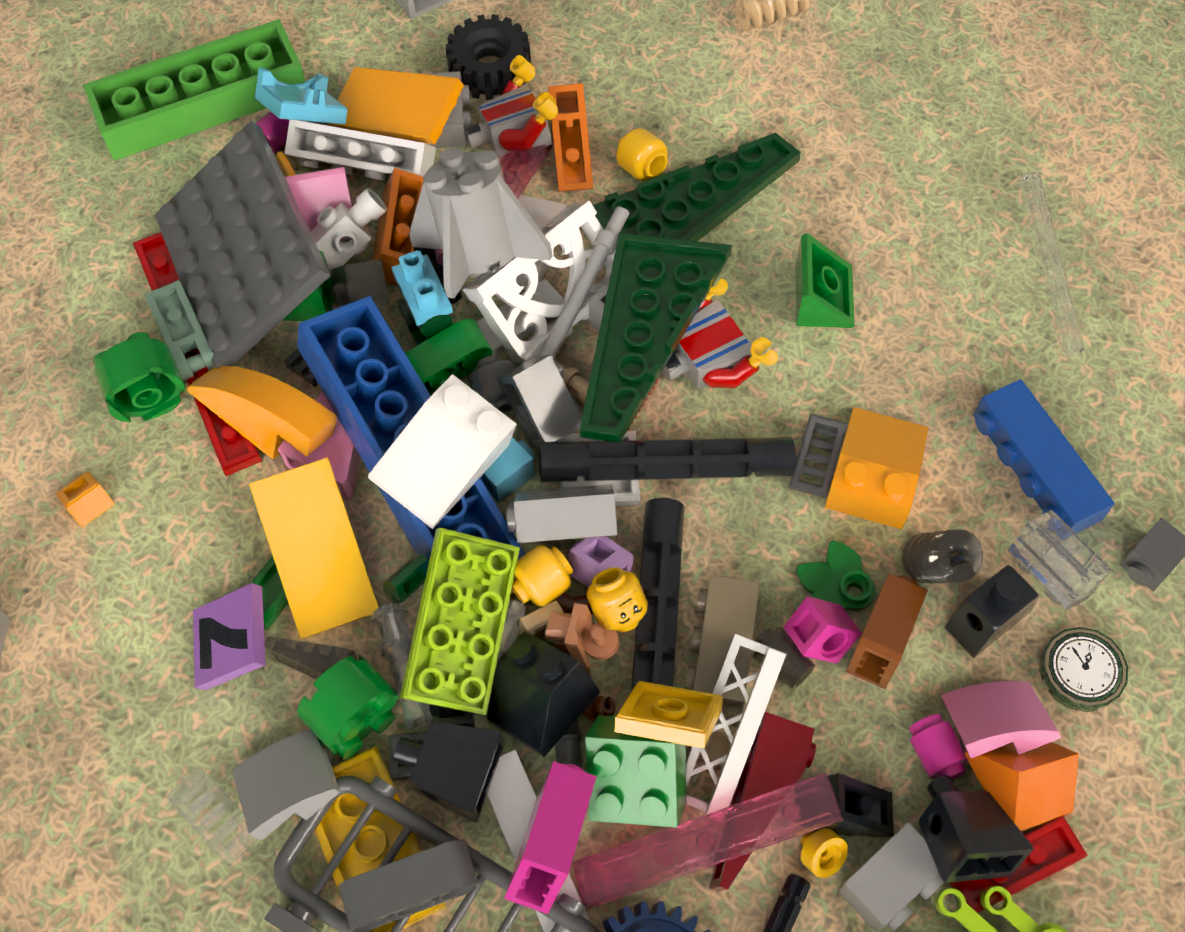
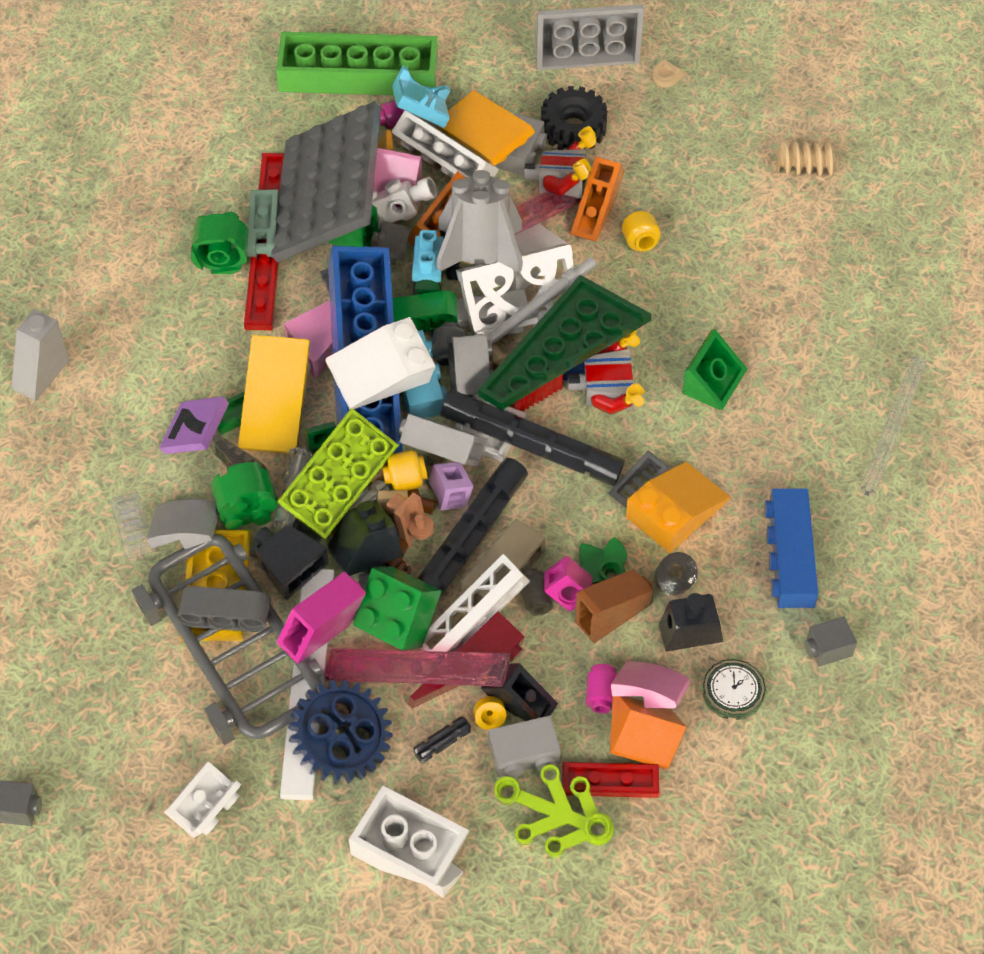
camera: 25 degrees right, 5 degrees down
light orange slope [55,471,114,527] -> none
light orange slope [187,366,337,460] -> none
yellow head [586,567,648,632] -> none
dark green wing [592,132,801,241] -> none
yellow tile [614,681,723,749] -> none
black torso [919,775,1034,883] -> none
clear brick [1008,510,1112,610] -> none

